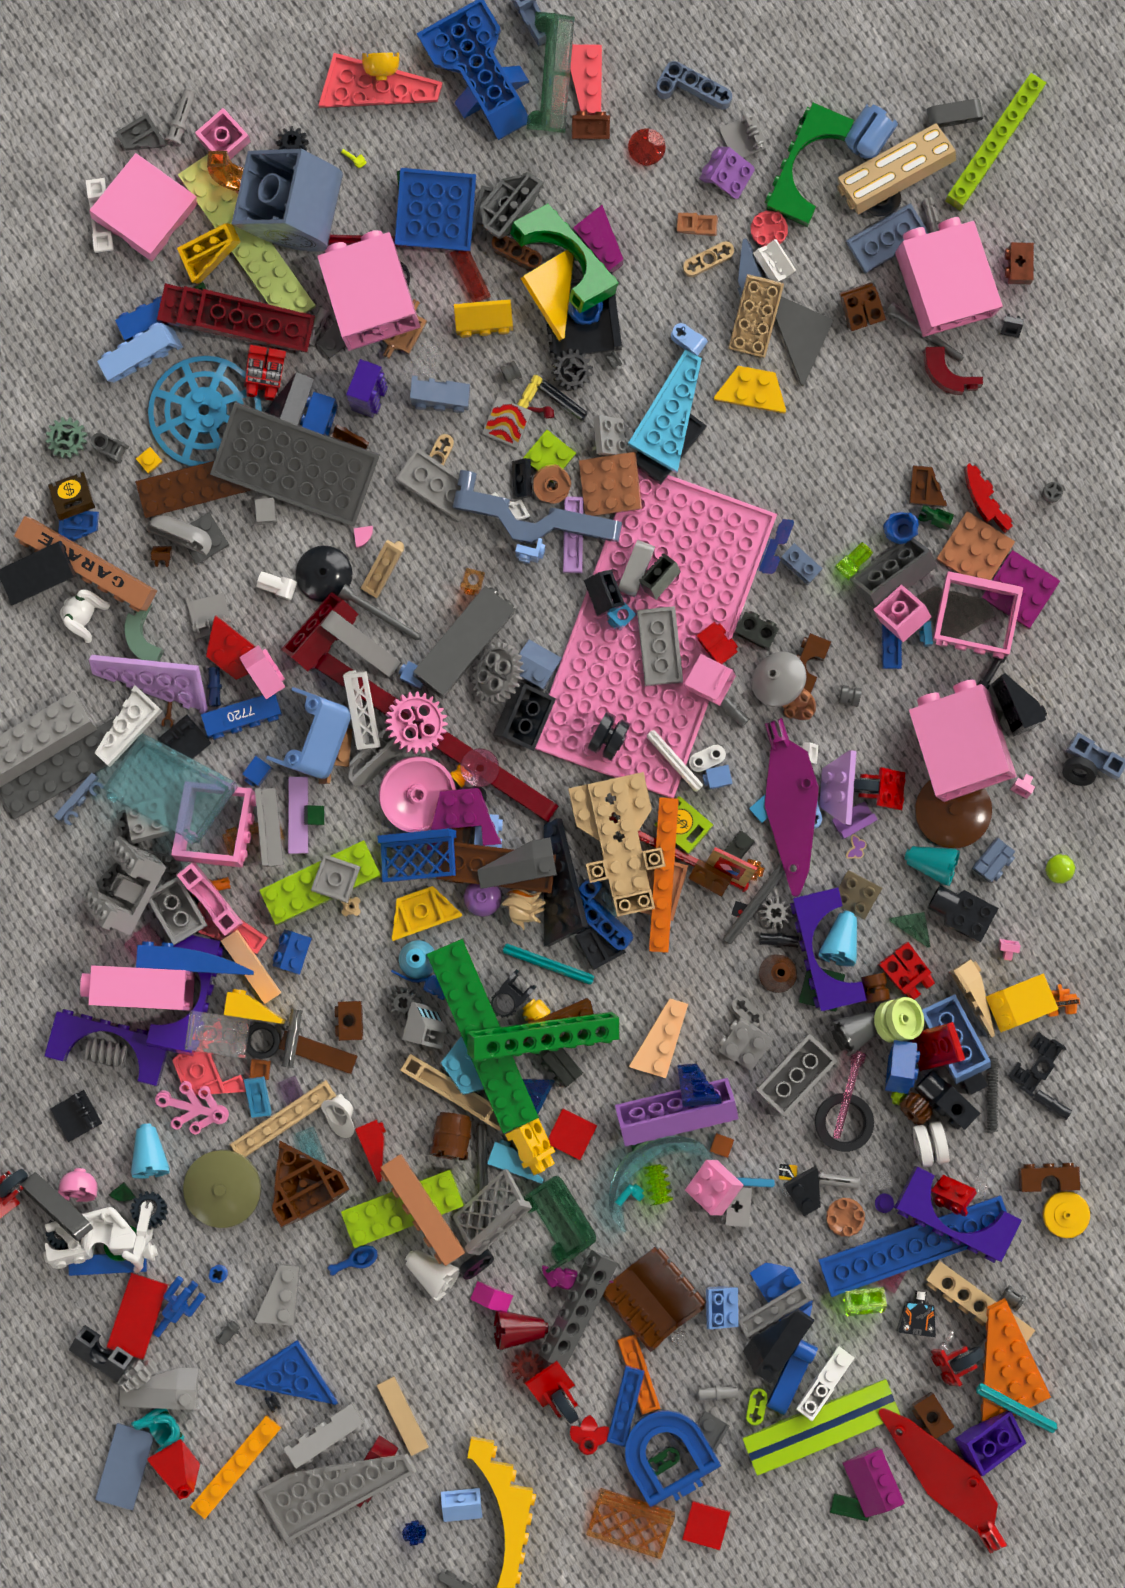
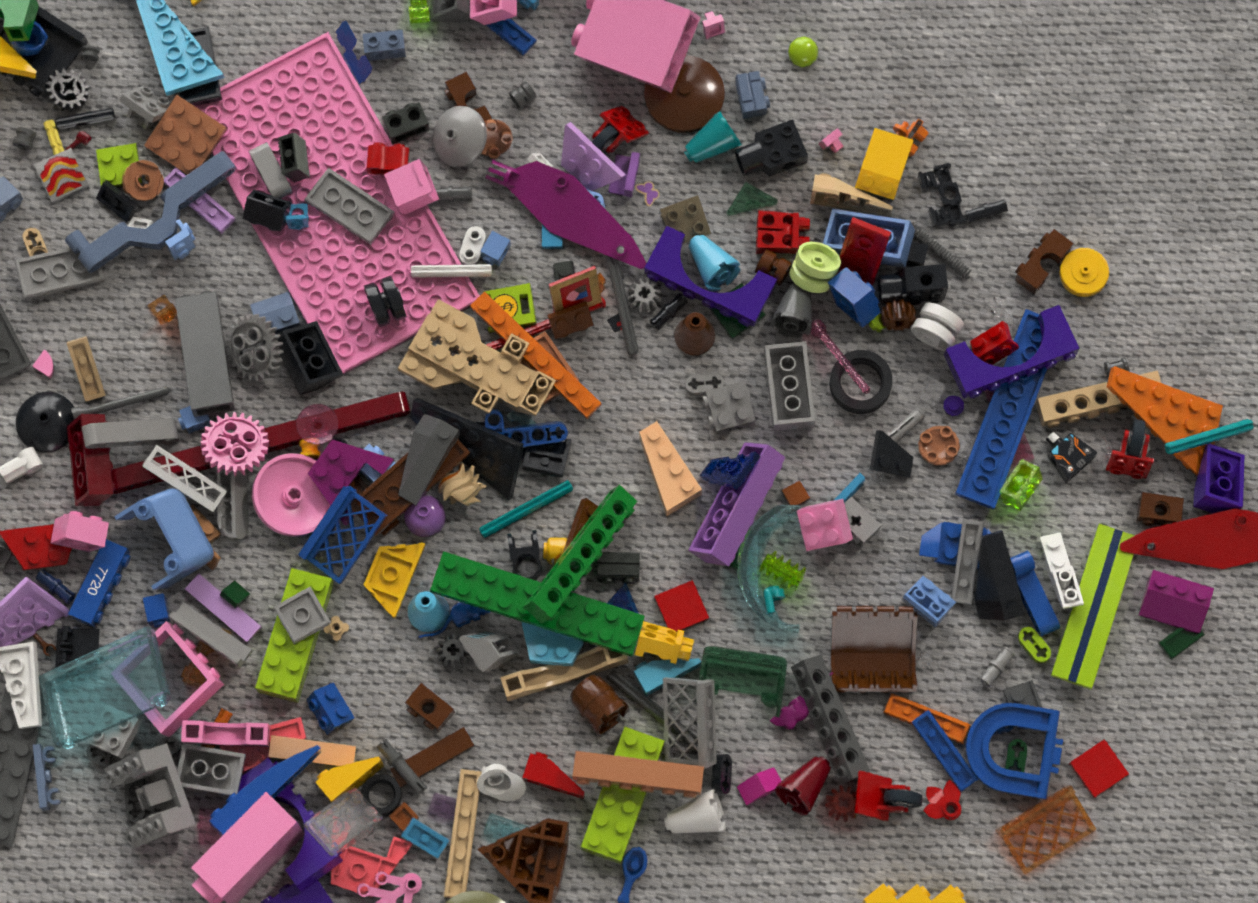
camera: 50 degrees left, 10 degrees down
sticker [779,1164,798,1180] -> none

